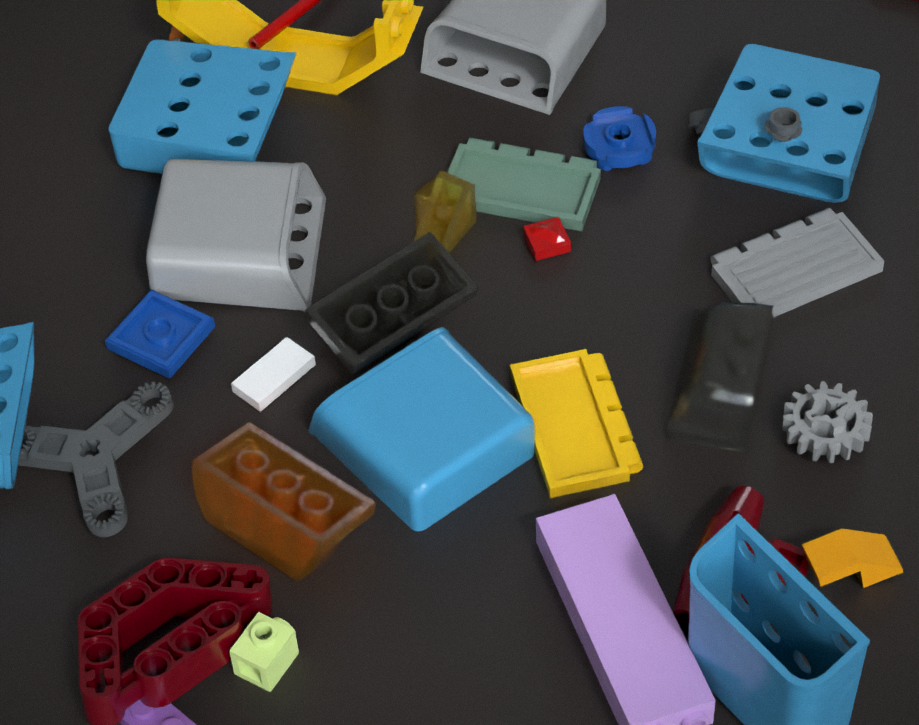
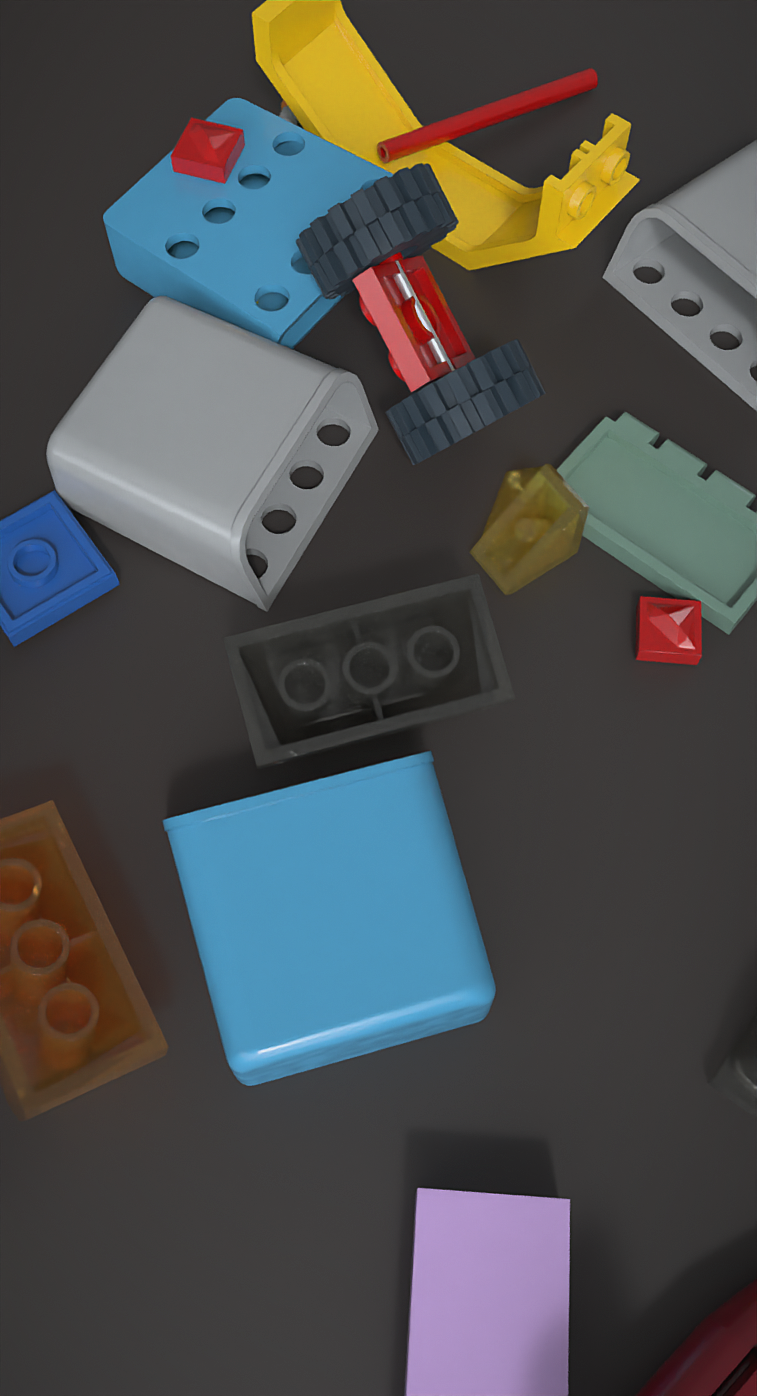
camera: 20 degrees right, 15 degrees up
white tile [231,337,316,412] -> none
yellow hinge [510,349,643,498] -> none
none -> red tile [170,117,245,184]
none -> black plate [296,163,546,466]

